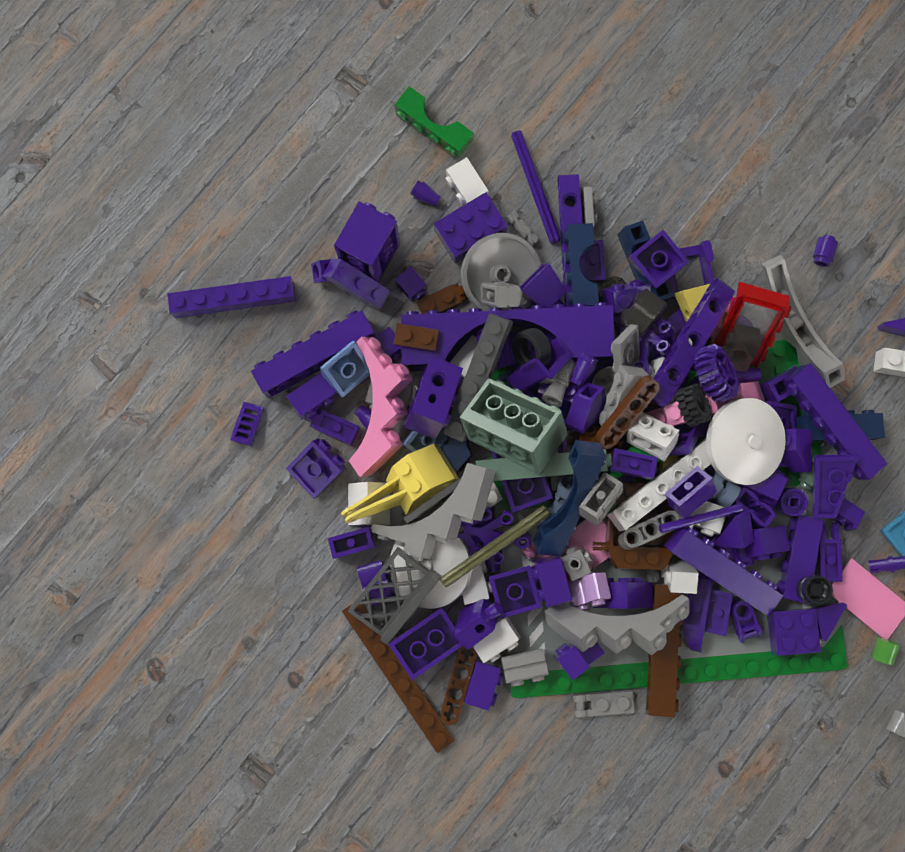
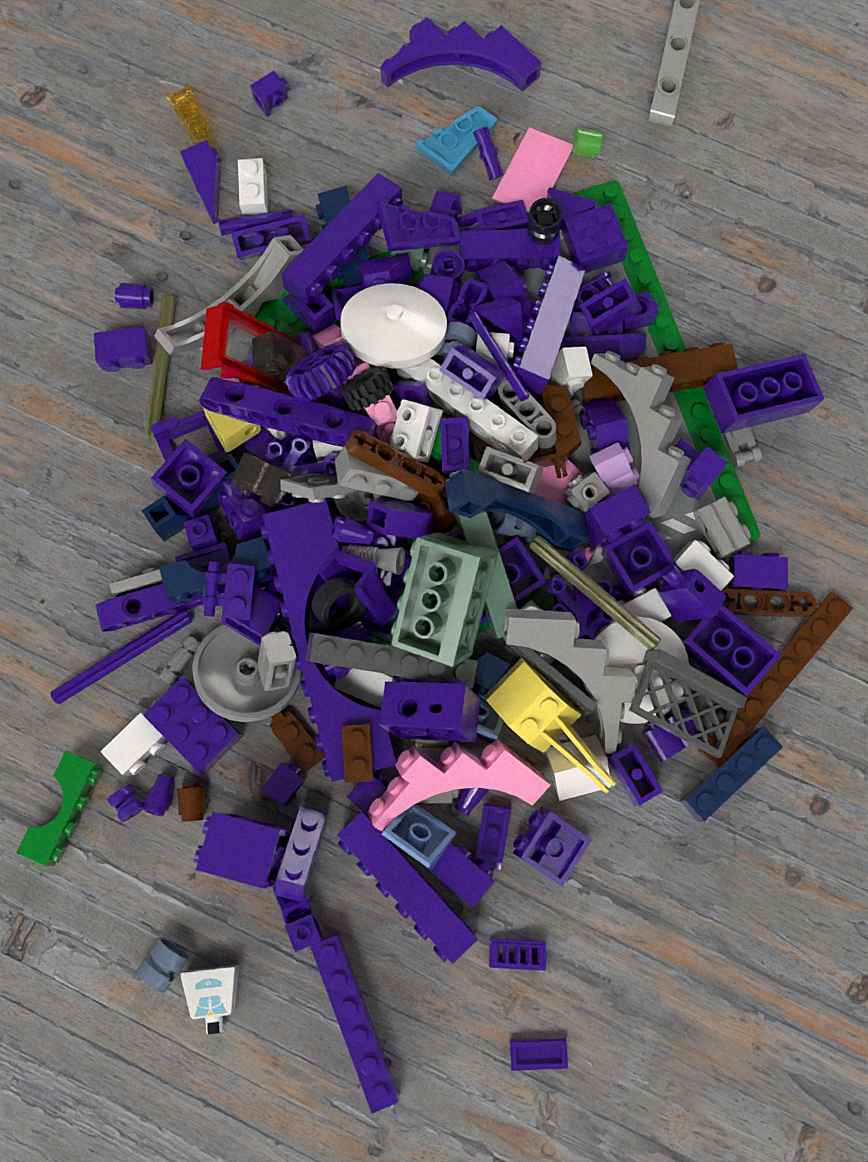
camera: 100 degrees left, 5 degrees down
none -> dark purple brick [94,327,152,372]
none -> dark purple wheel [107,784,144,823]
none -> sand blue wheel [136,938,189,993]
none -> olive axle [145,295,177,439]
none -> reddish brown brick [177,781,206,822]
none -> white torso [181,964,239,1034]
none -> dark purple brick [183,514,220,551]
none -> dark purple plate [202,561,256,620]
none -> dark purple pin [218,209,293,236]
none -> dark purple brick [231,214,312,260]
none -> dark purple brick [285,913,324,952]
none -> dark purple tile [510,1037,568,1071]
none -> dark purple brick [580,278,642,335]
none -> dark purple brick [622,292,658,332]
none -> dark blue arch [679,727,783,822]
none -> dark purple brick [703,353,824,434]

